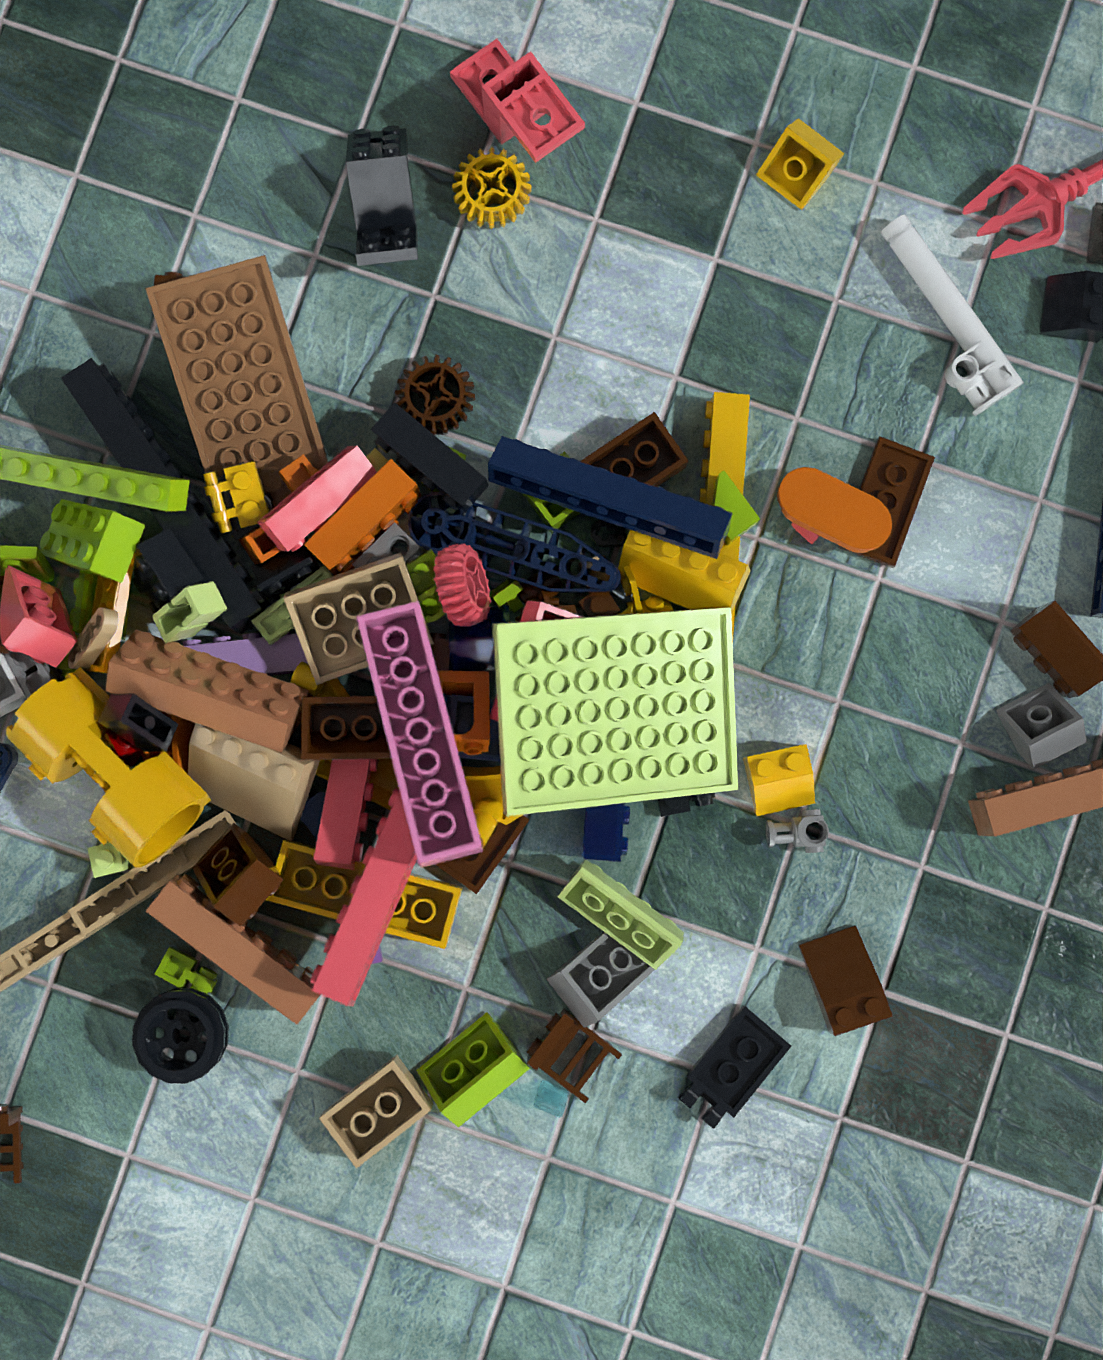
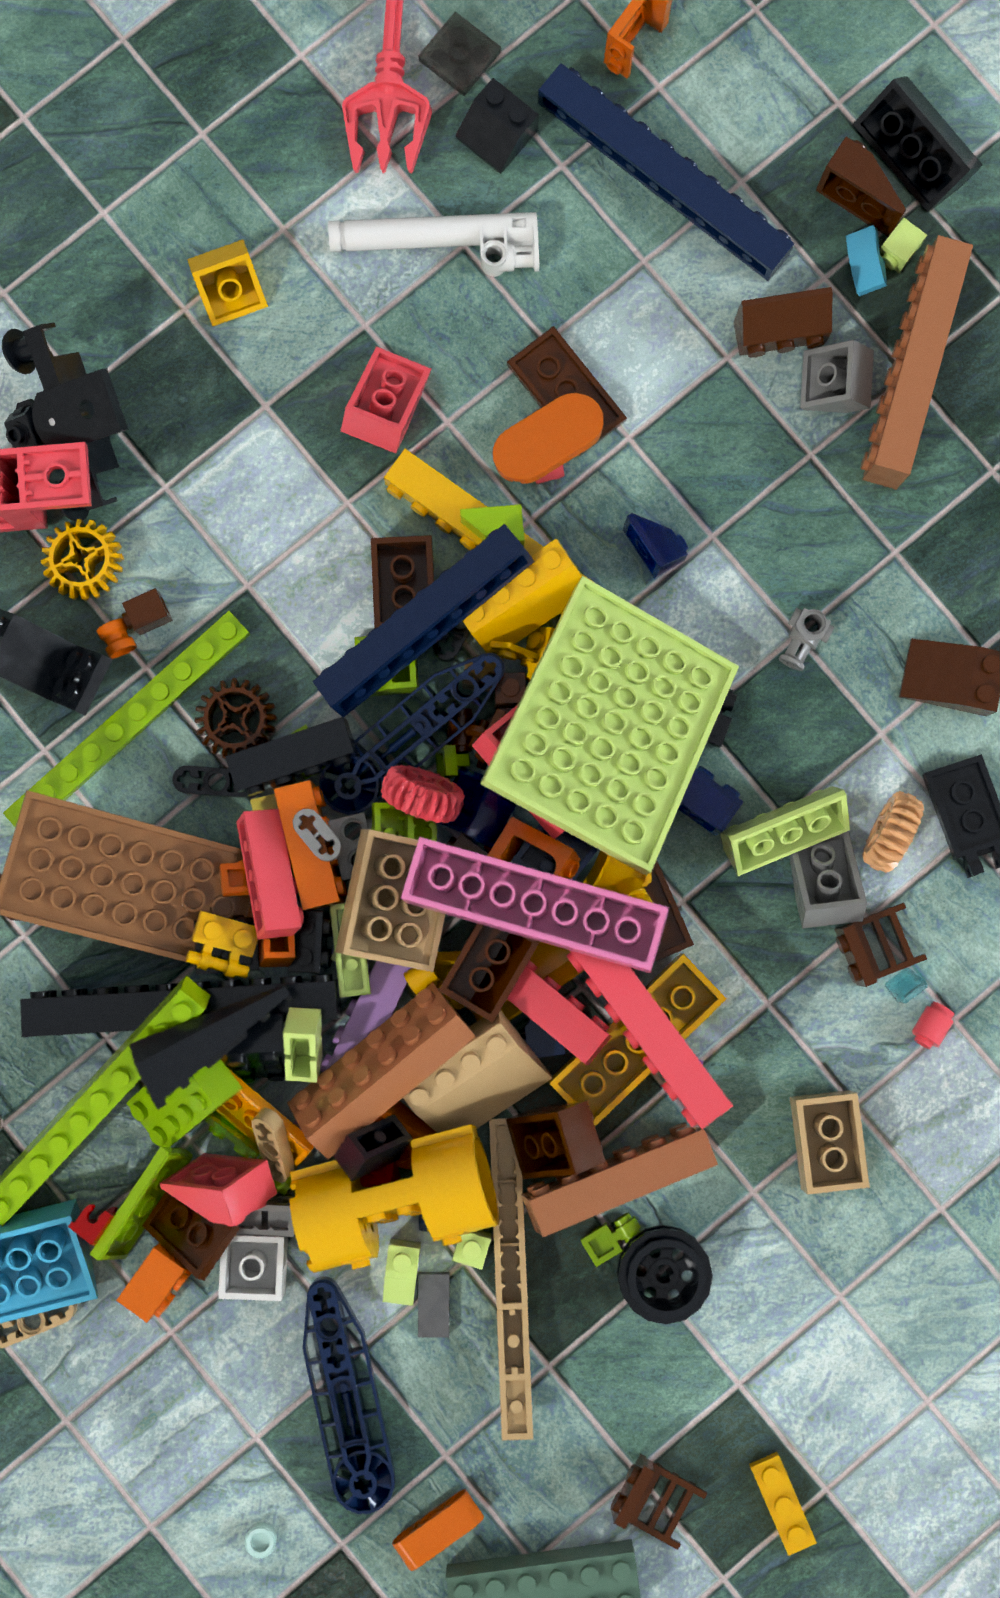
camera: 60 degrees left, 0 degrees up
lime slope [416,1012,530,1128] -> none
yellow slope [743,744,815,816] -> none
none -> black piece [2,323,128,521]
none -> lime plate [3,611,251,828]
none -> orange wheel [96,618,137,659]
none -> reddish brown brick [122,588,173,635]
none -> black wedge [129,984,292,1109]
none -> black beam [172,766,258,799]
none -> light grey beam [293,809,342,862]
none -> coral slope [341,346,431,454]
none -> yellowish green slope [383,1239,421,1306]
none -> flat silver tile [418,1272,450,1337]
none -> clear blue slope [623,513,688,579]
none -> yellow plate [749,1452,817,1556]
none -> light nougat gear [862,791,924,873]
none -> coral brick [912,1001,955,1049]

